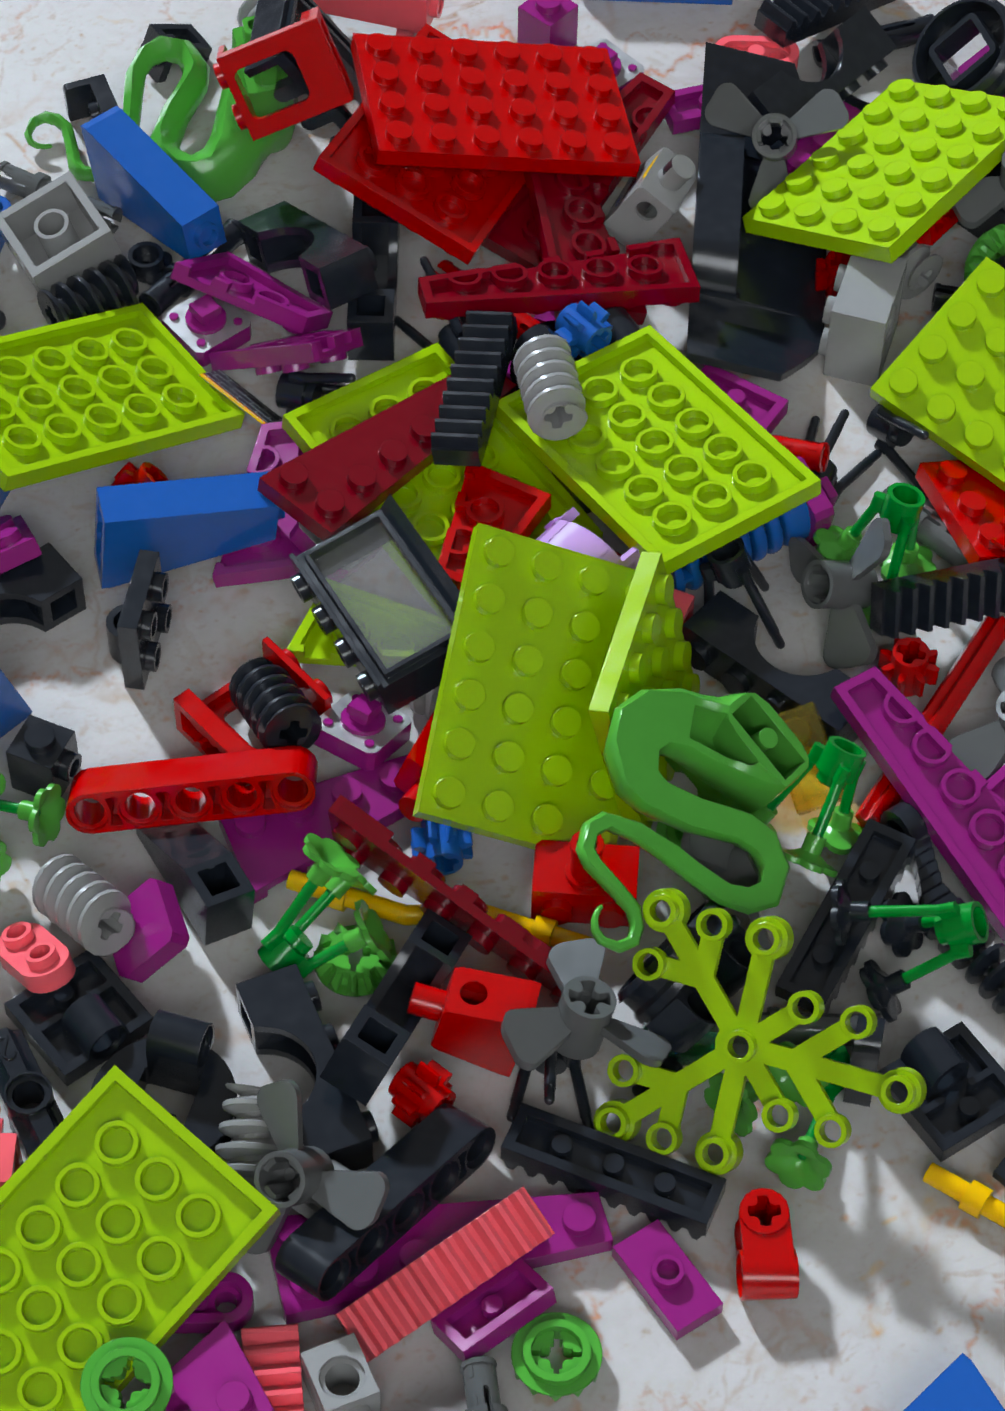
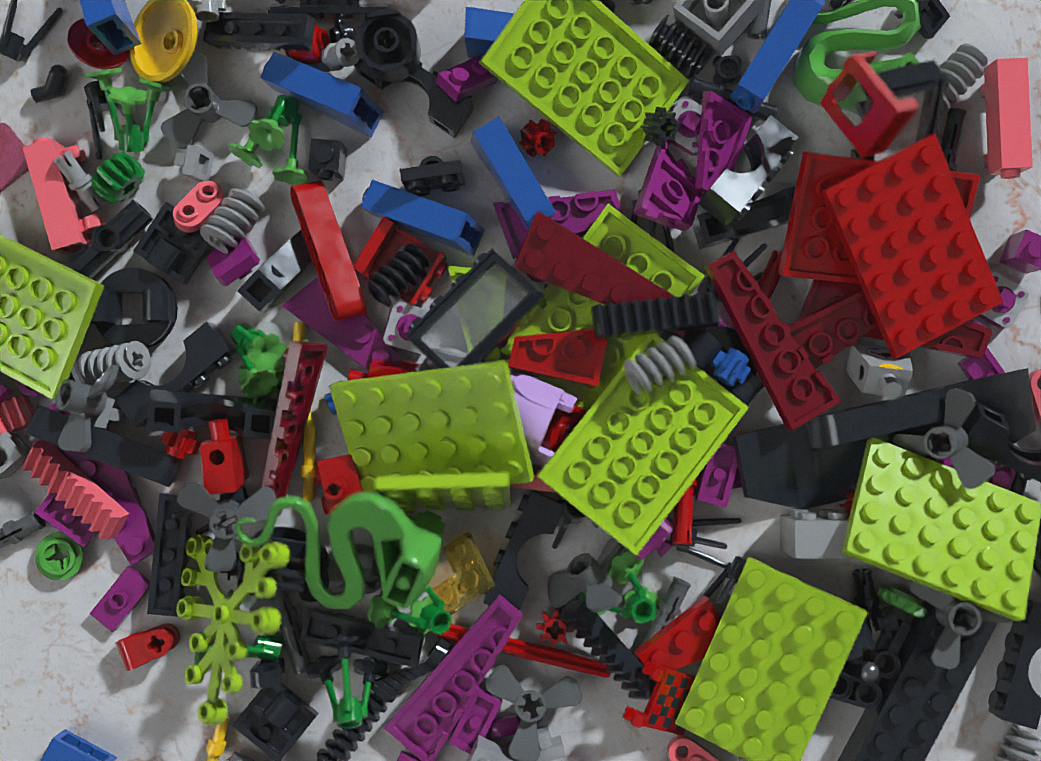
camera: 75 degrees right, 35 degrees up
black sticker [198,369,282,424] -> none
none -> blue slope [361,180,485,257]
none -> black gear [640,107,680,146]

